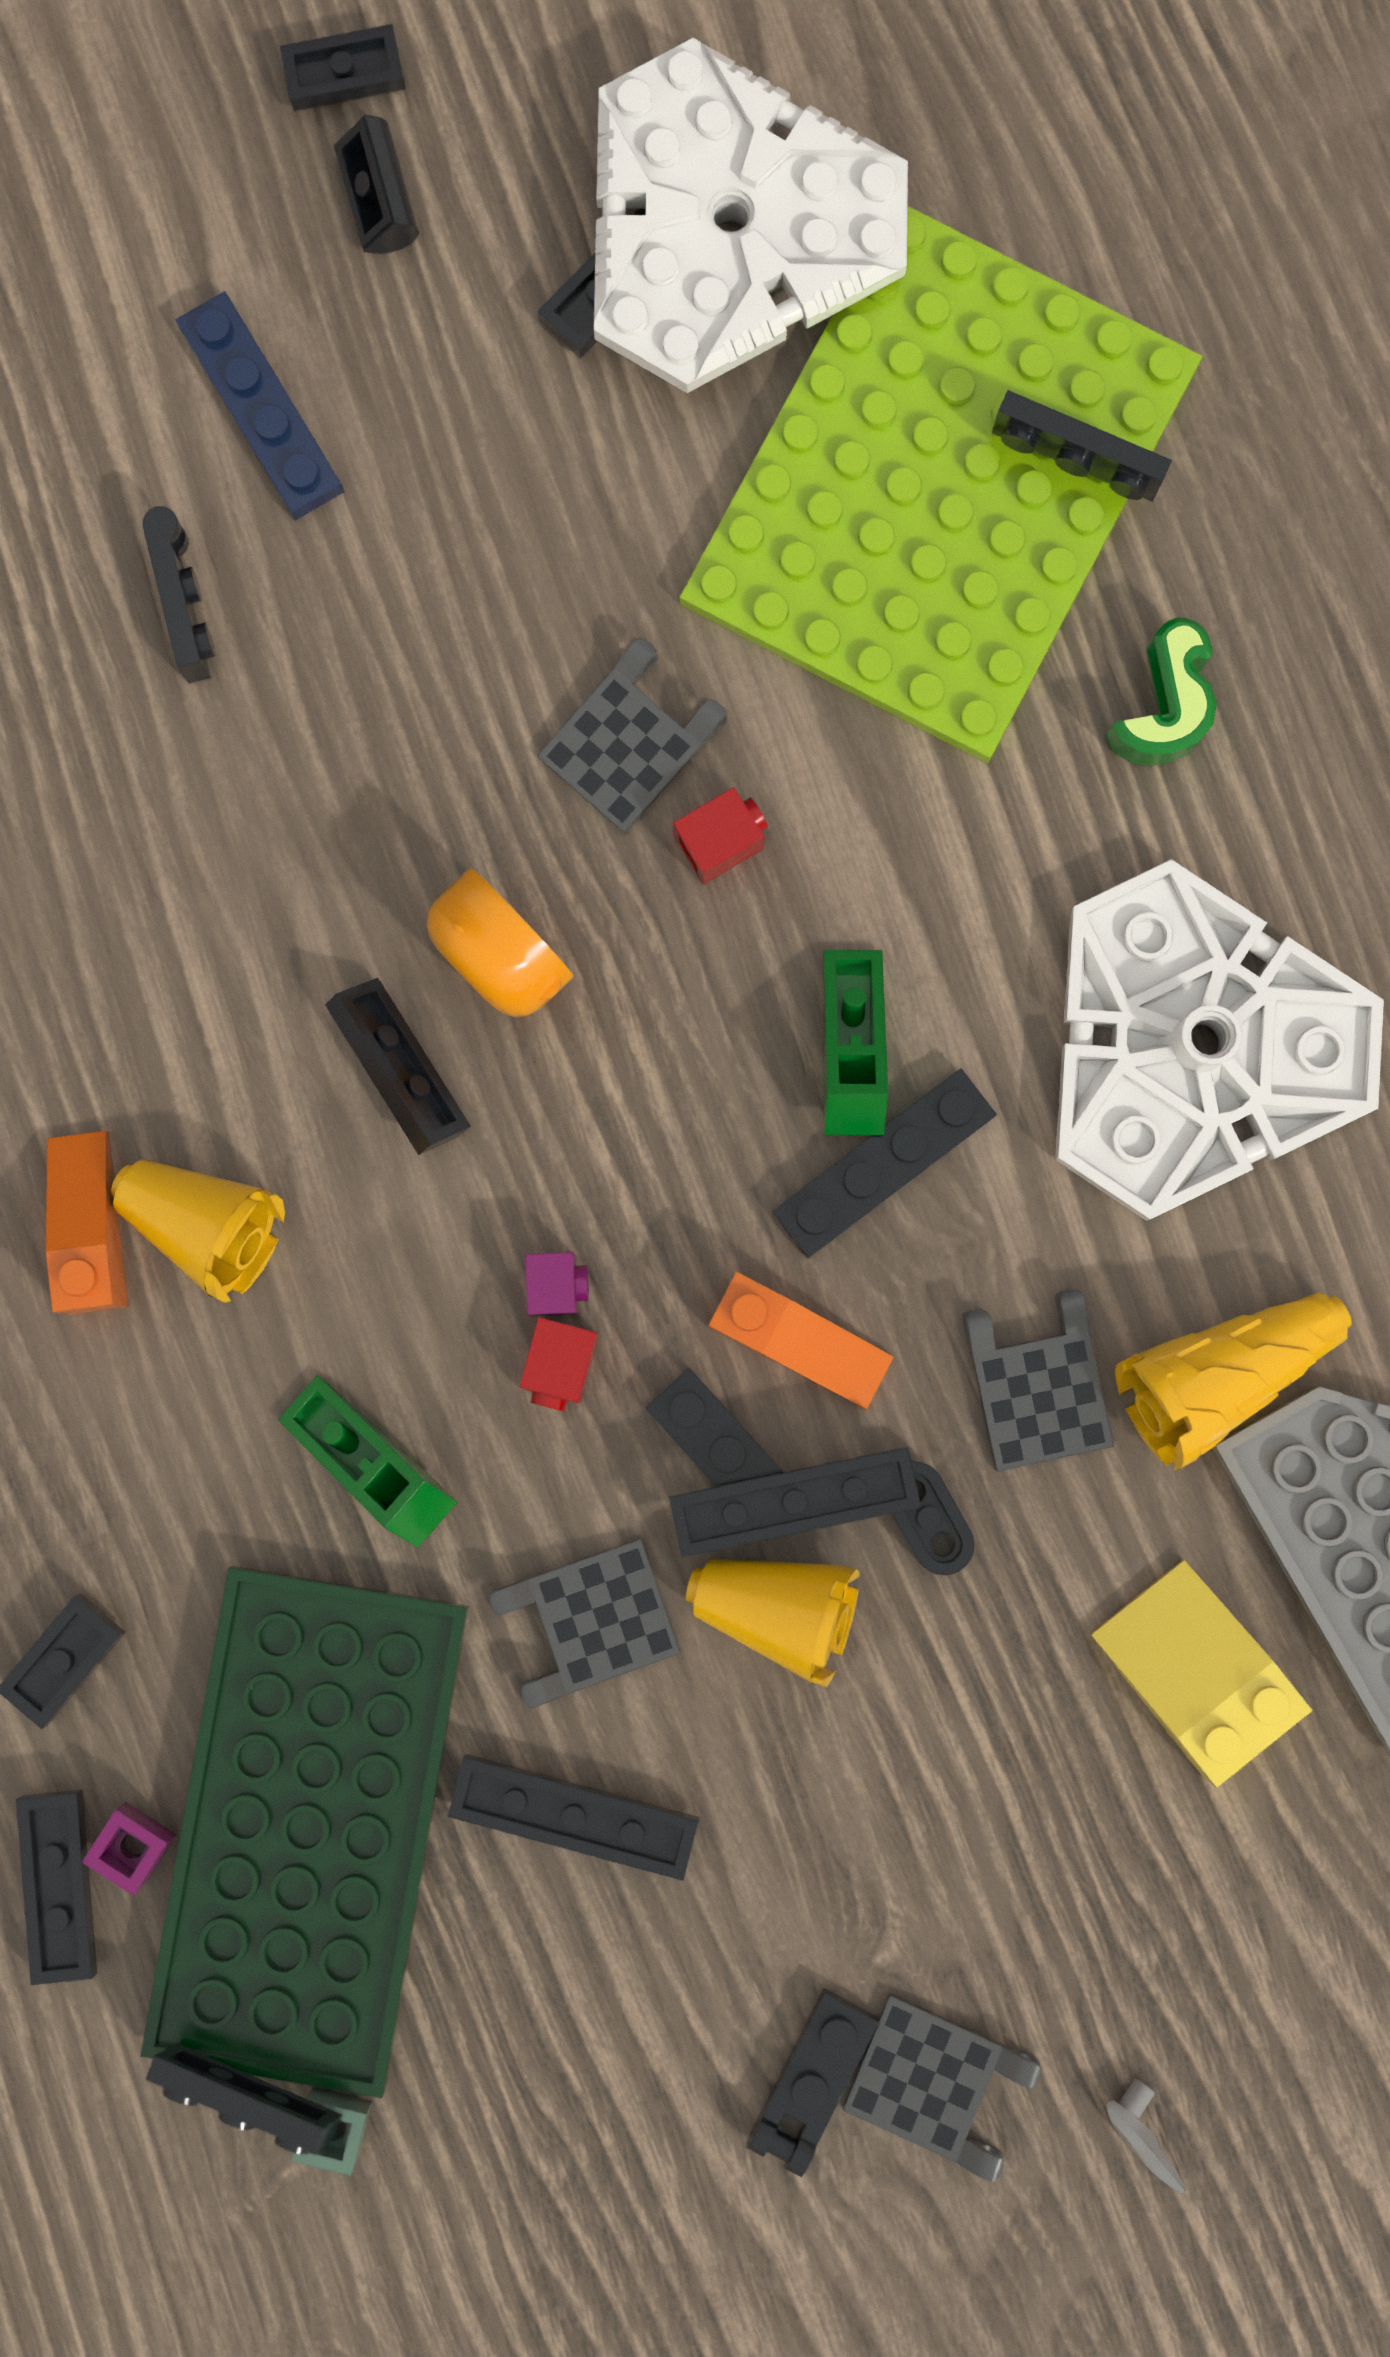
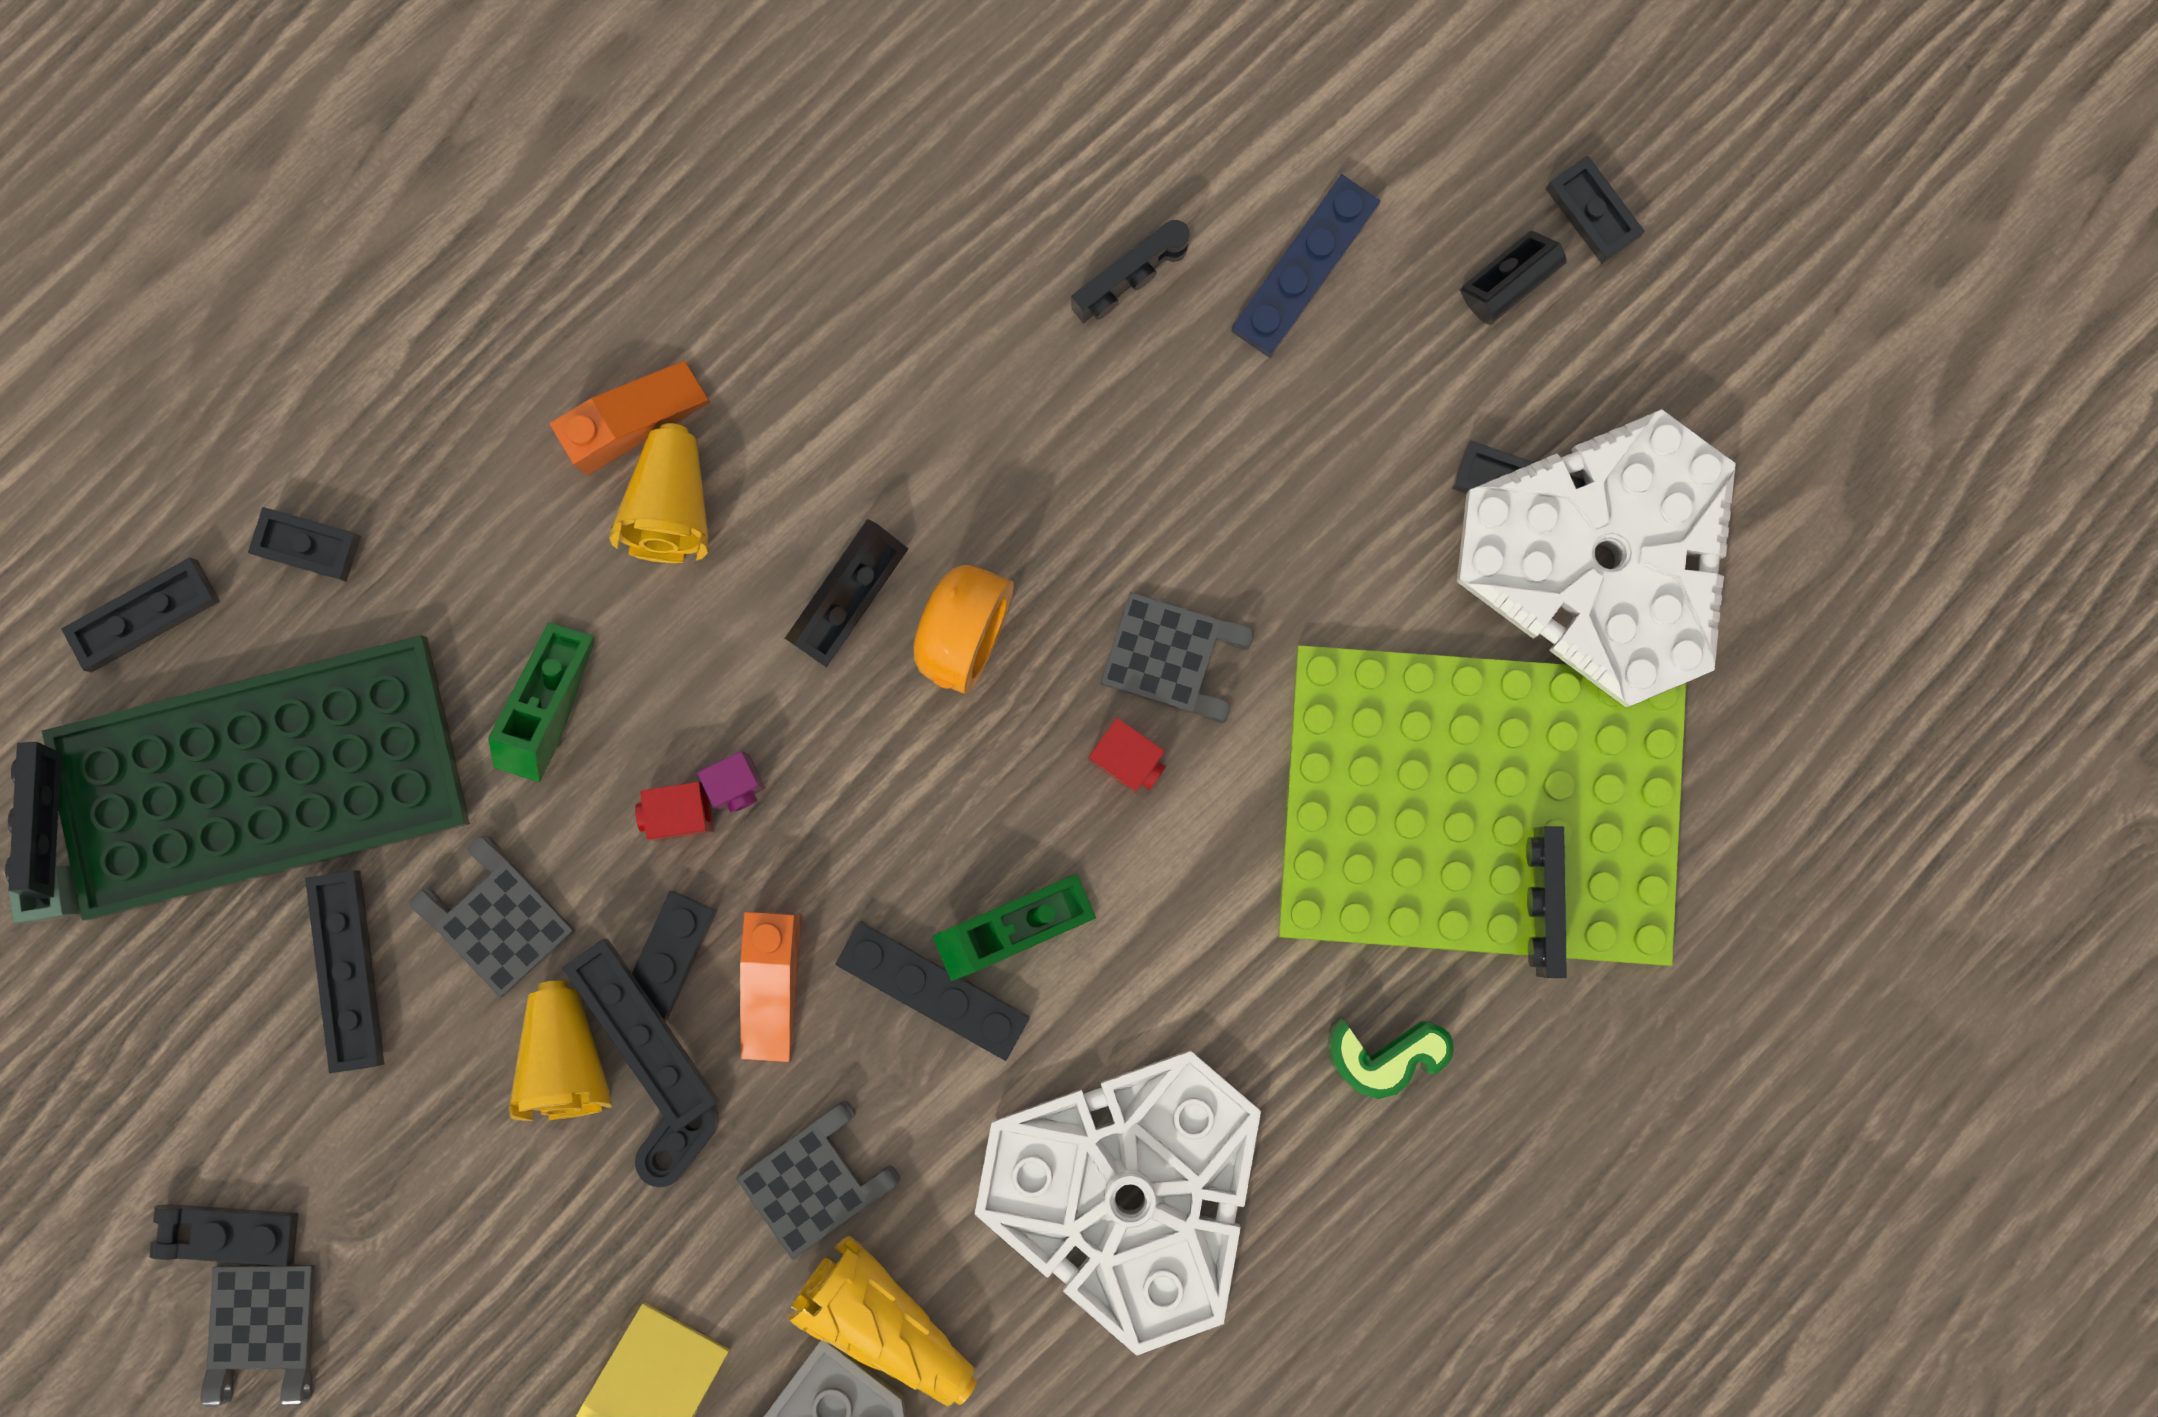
camera: 70 degrees right, 0 degrees up
magenta plate [82,1802,176,1896] -> none

